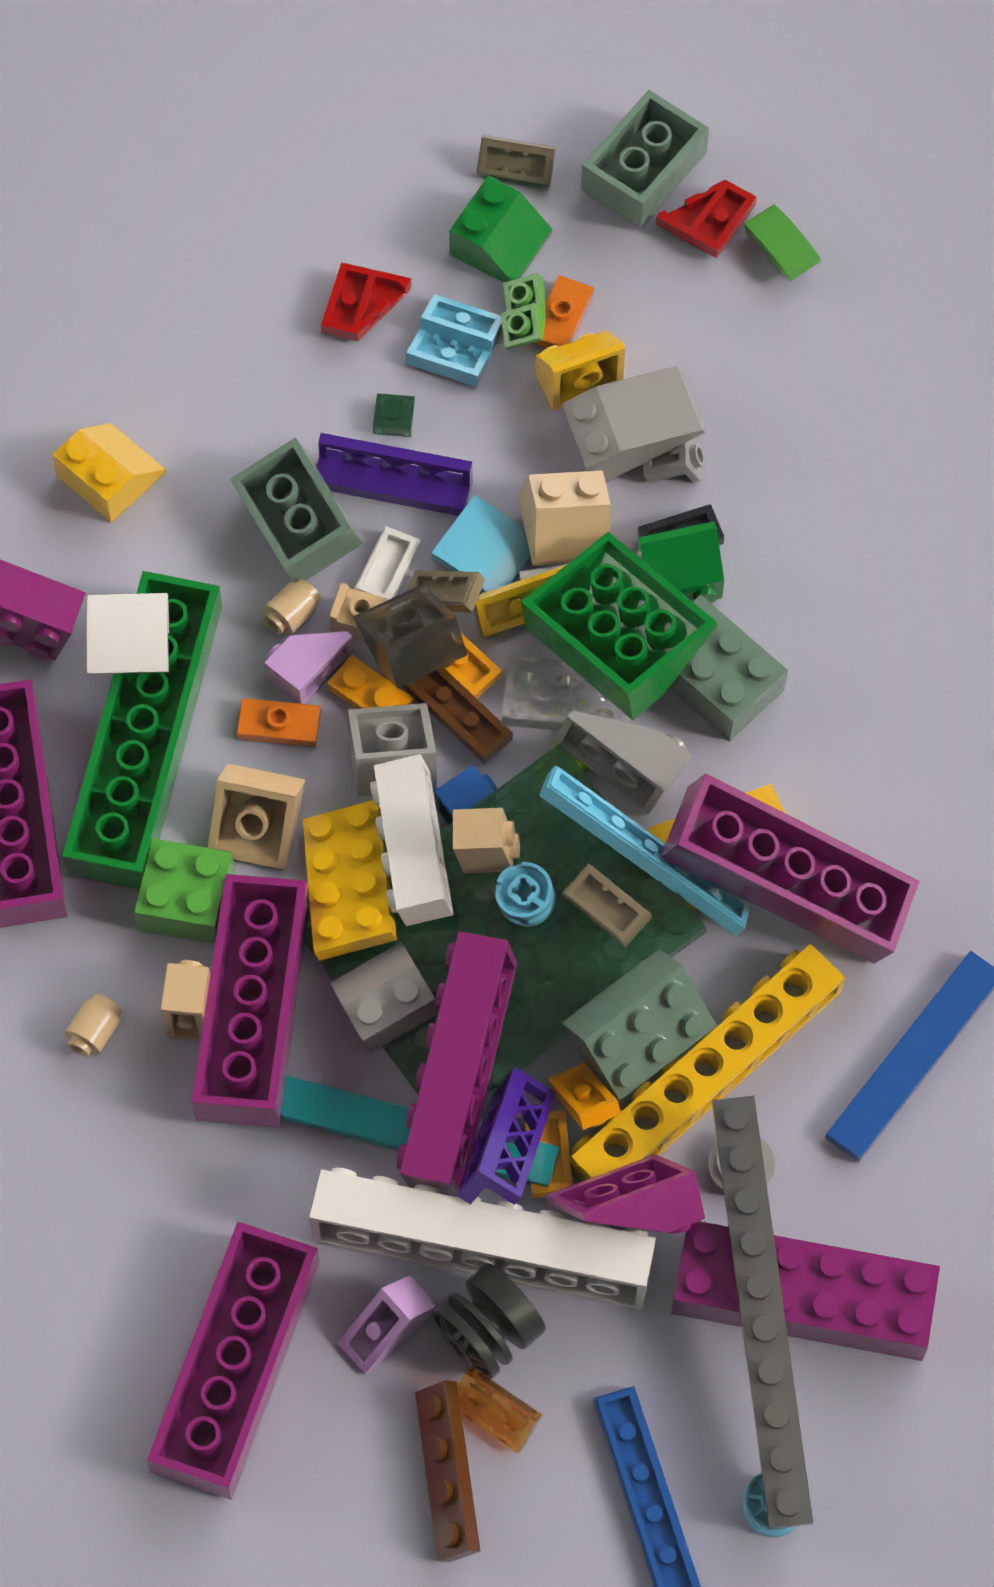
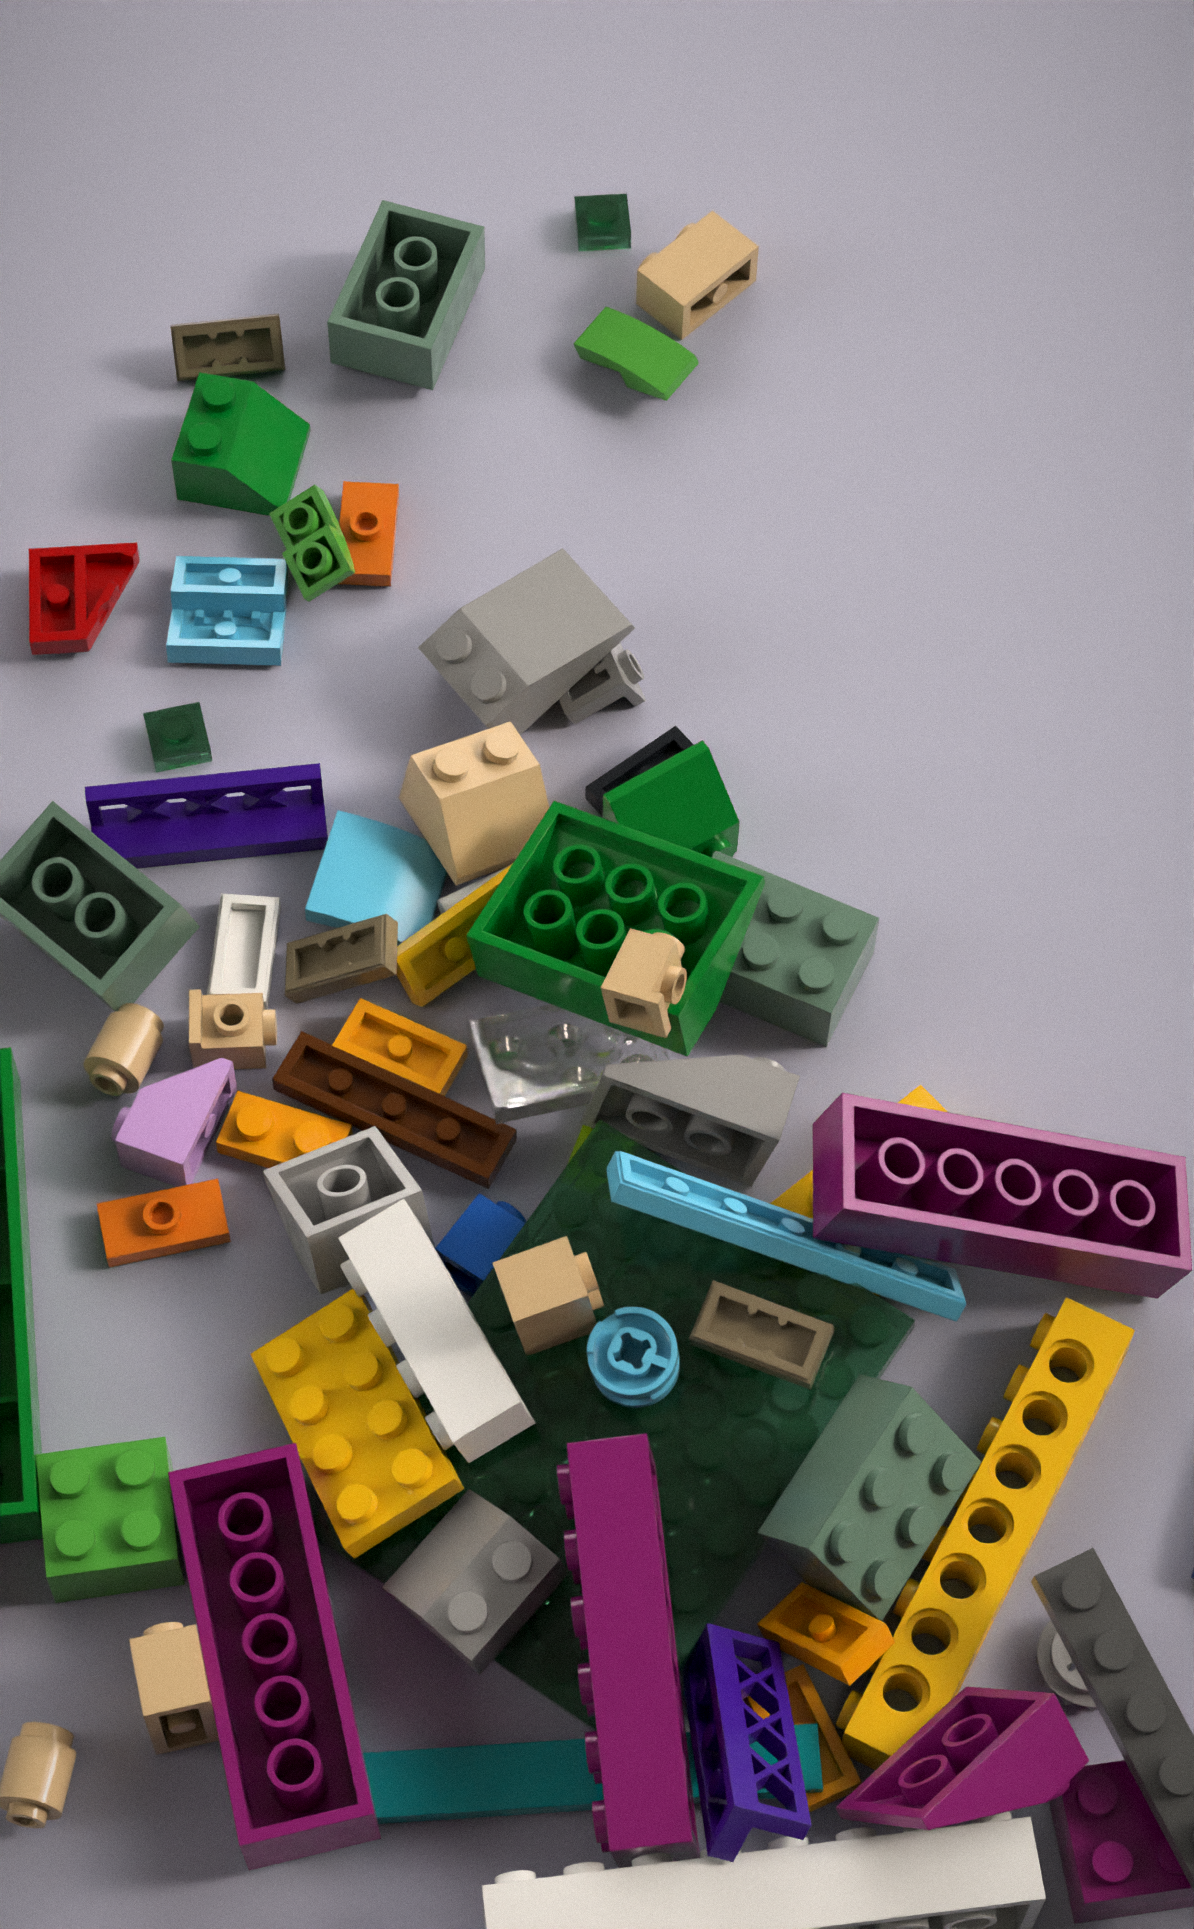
camera: 20 degrees left, 5 degrees down
tan slope [207,763,306,870] -> none
clear smoke slope [353,584,467,688] -> none
yellow slope [535,330,625,411] -> none
red wing [656,180,757,258] -> none
none -> clear green plate [574,193,631,251]
none -> tan brick [601,928,687,1038]
none -> tan brick [636,210,759,340]

